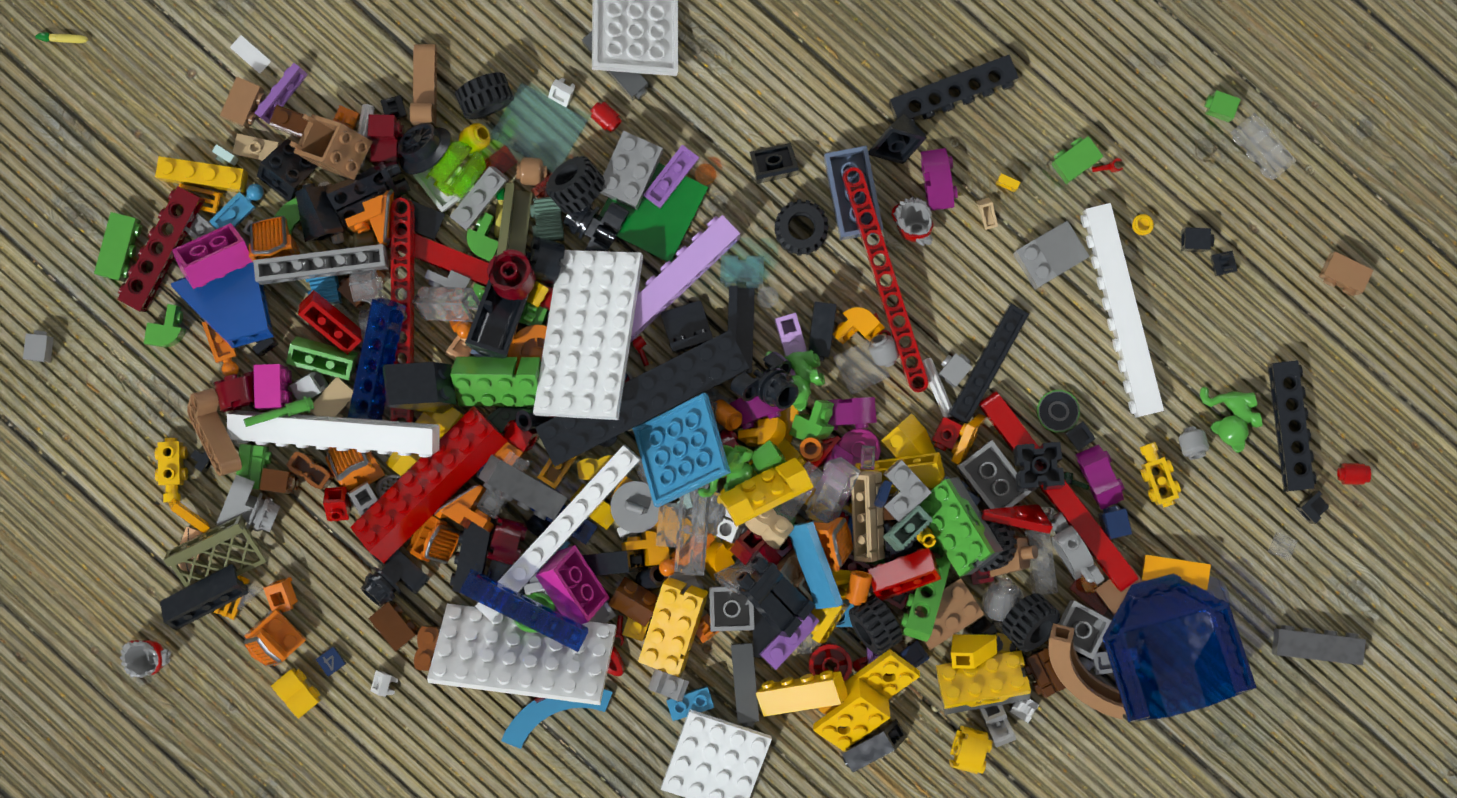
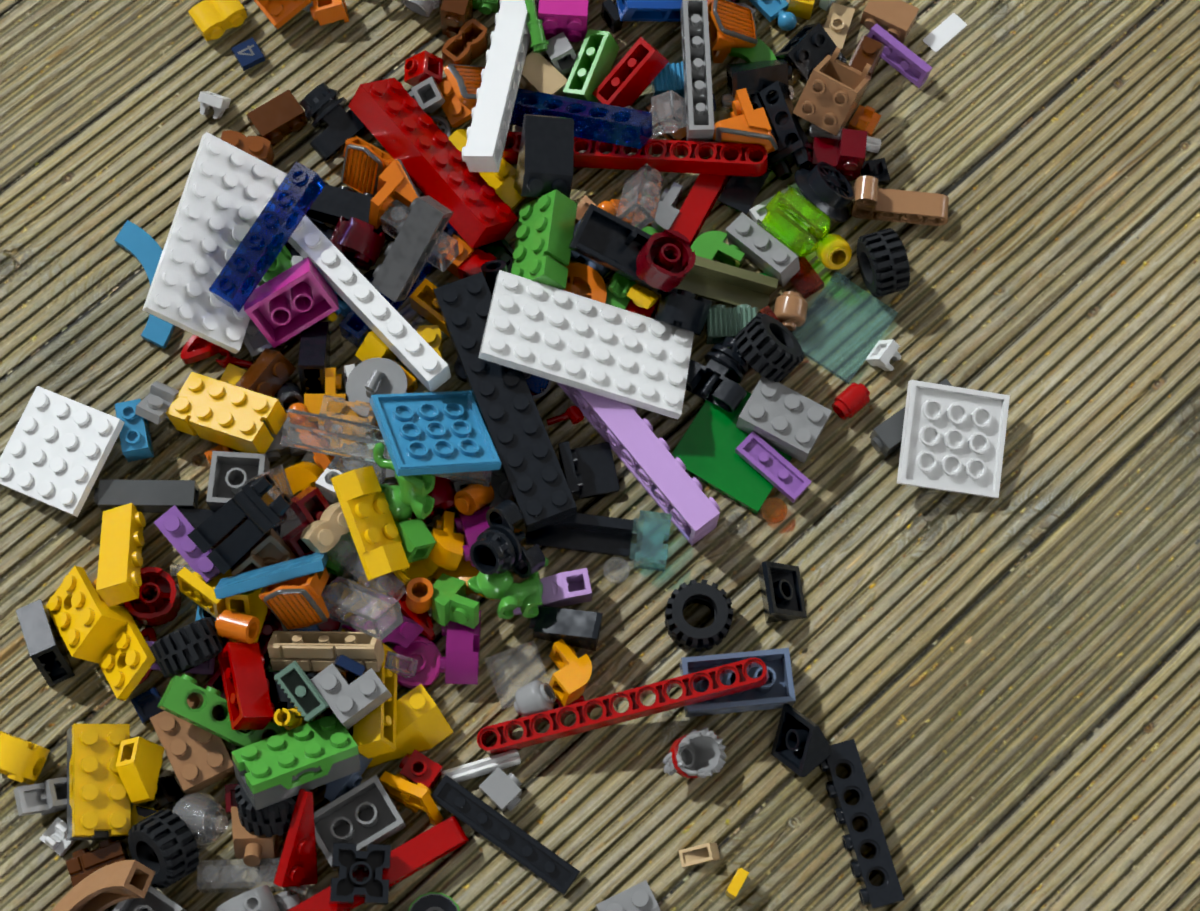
camera: 90 degrees right, 15 degrees down
magenta brick [921,148,958,211] -> none

